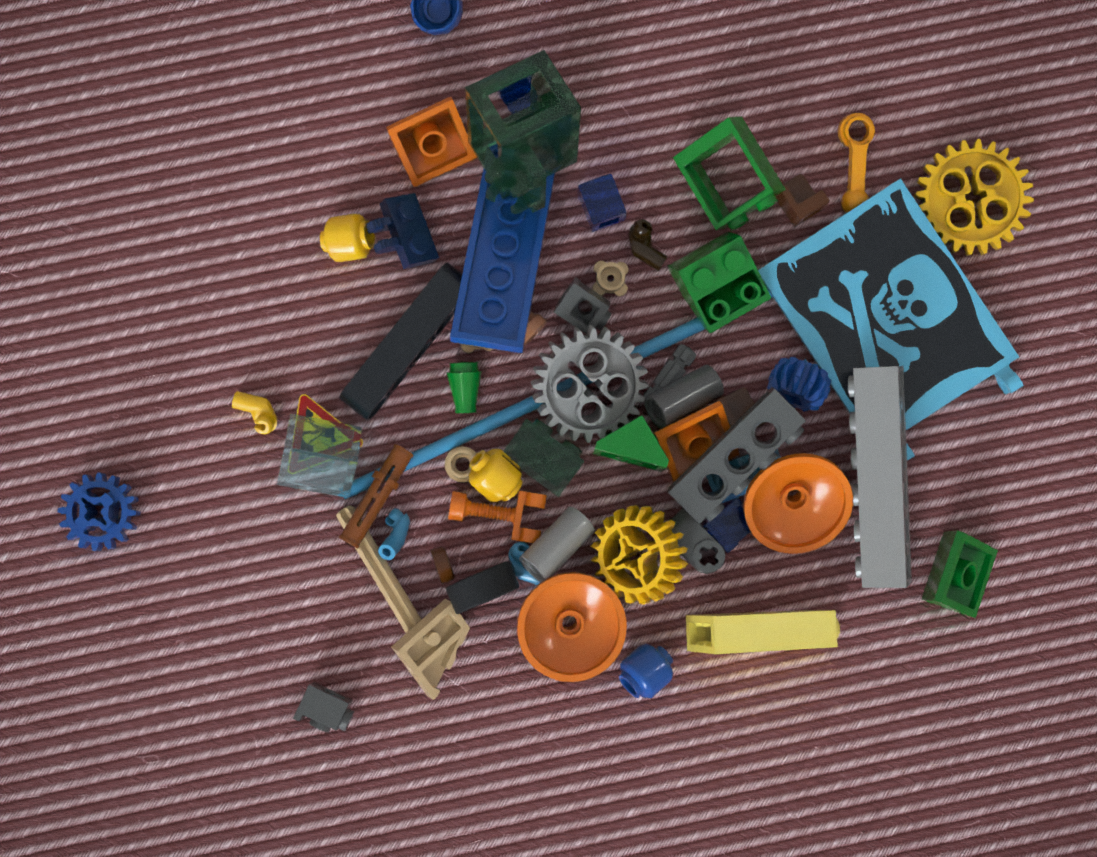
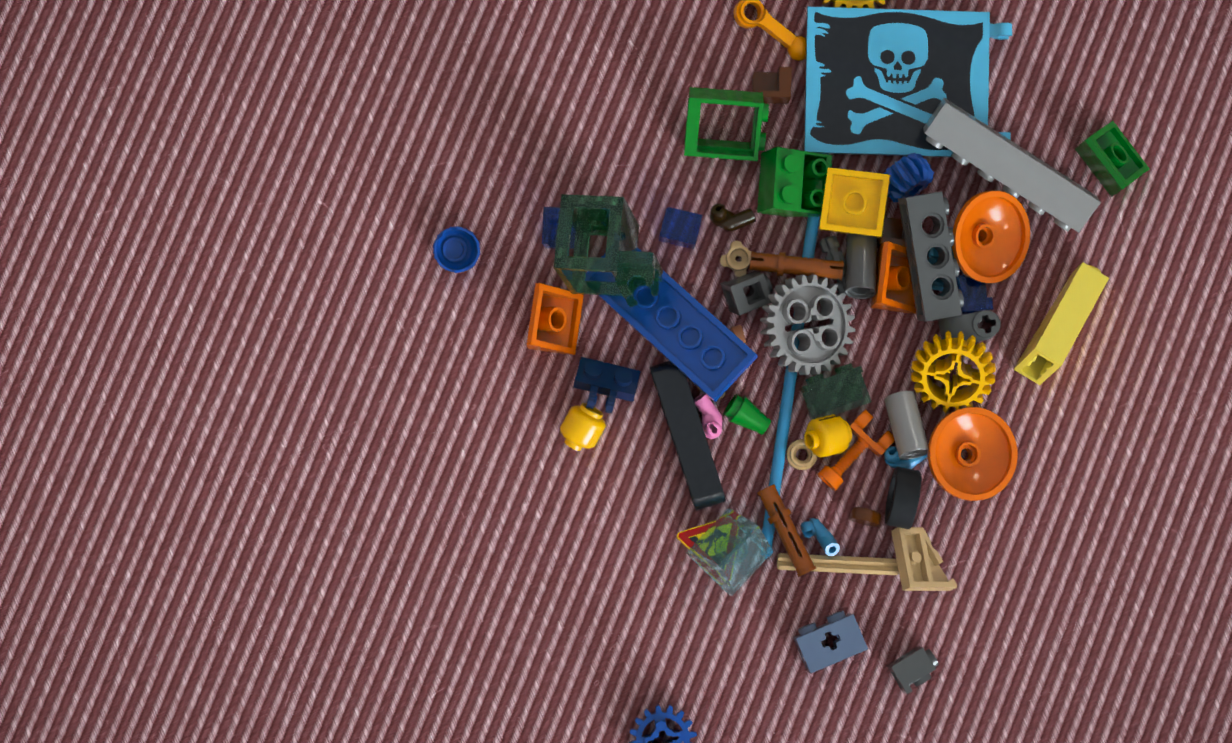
camera: 60 degrees left, 0 degrees up
yellow arm [232,391,277,435] -> none
green slope [593,415,669,472] -> none
blue head [619,644,673,698] -> none
none -> bright pink arm [694,393,722,439]
none -> dark orange pin [750,251,844,280]
none -> sand blue brick [793,610,868,674]
none -> yellow plate [819,167,890,238]

